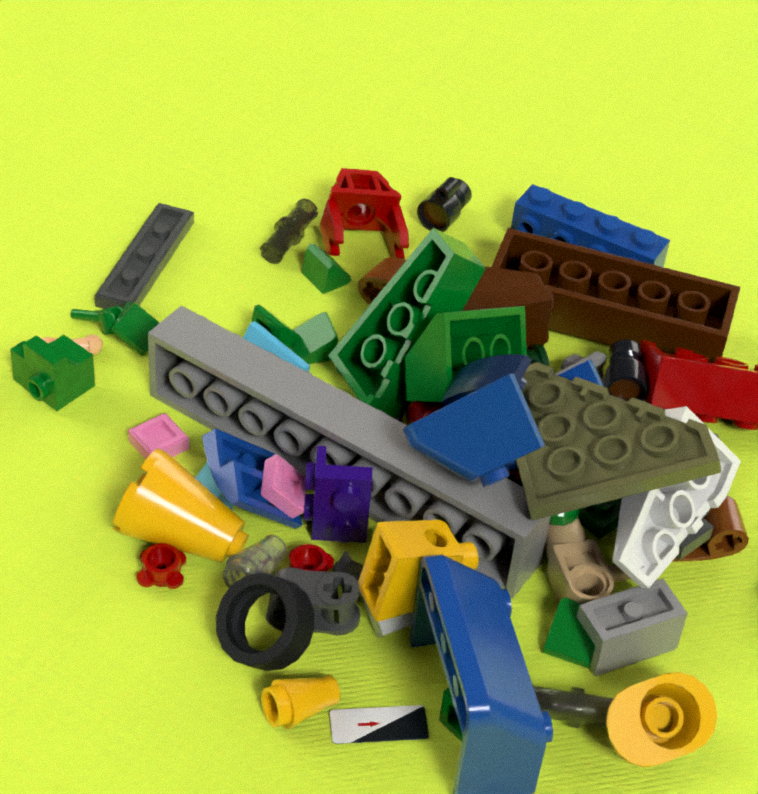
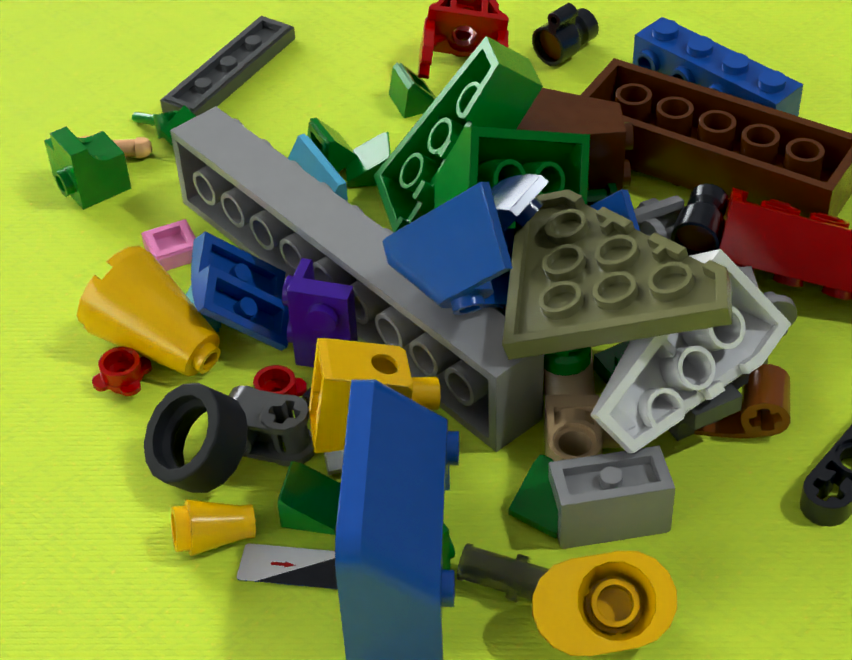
camera: 20 degrees right, 0 degrees up
clear cone [223,535,287,588] -> none
clear smoke pin [260,198,318,264] -> none
bright pink tile [261,454,306,519] -> none
none -> green slope [278,461,341,535]

